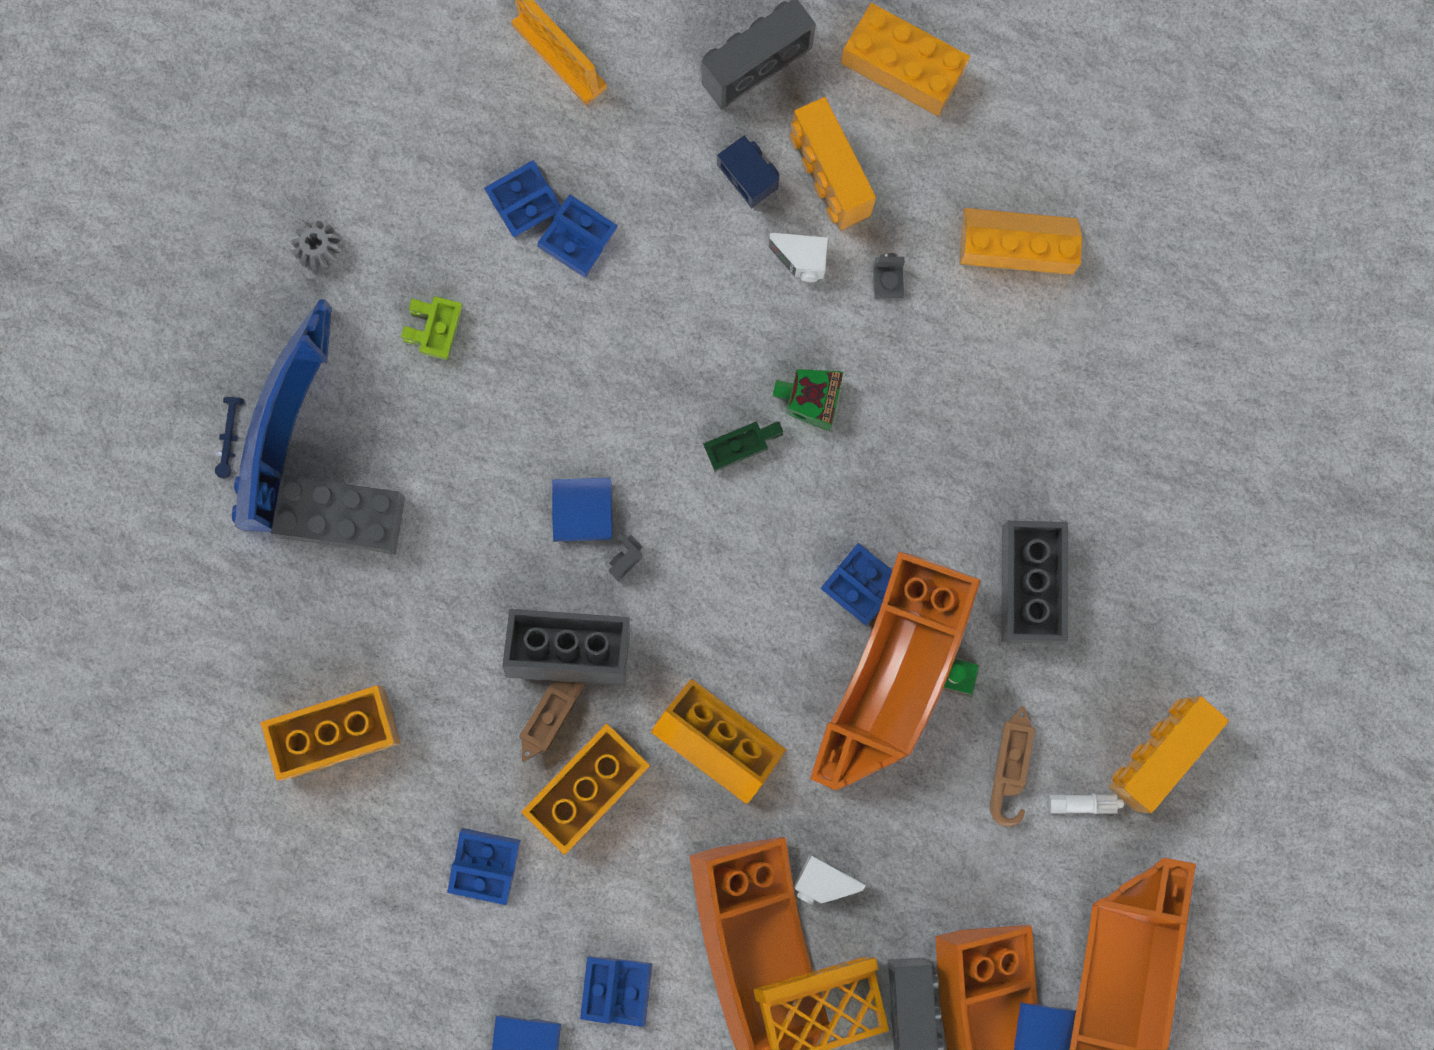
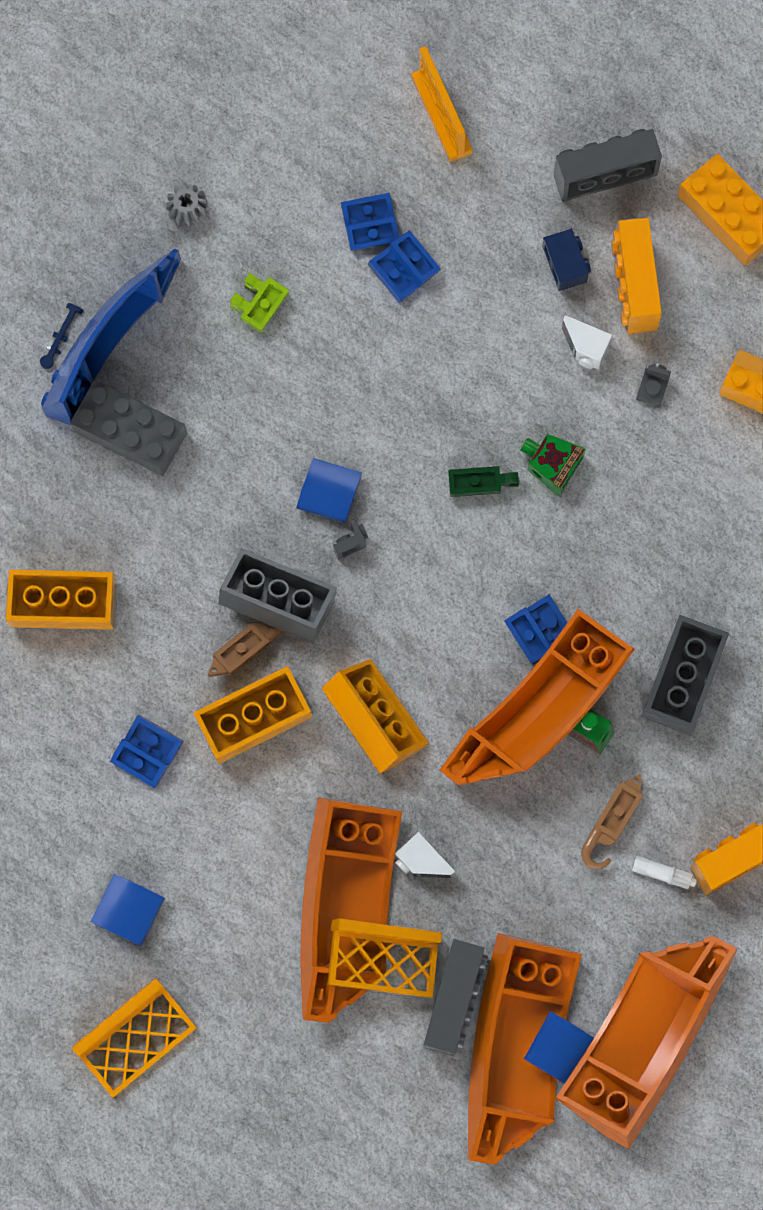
camera: 25 degrees right, 5 degrees down
blue slope [580,956,652,1027] -> none

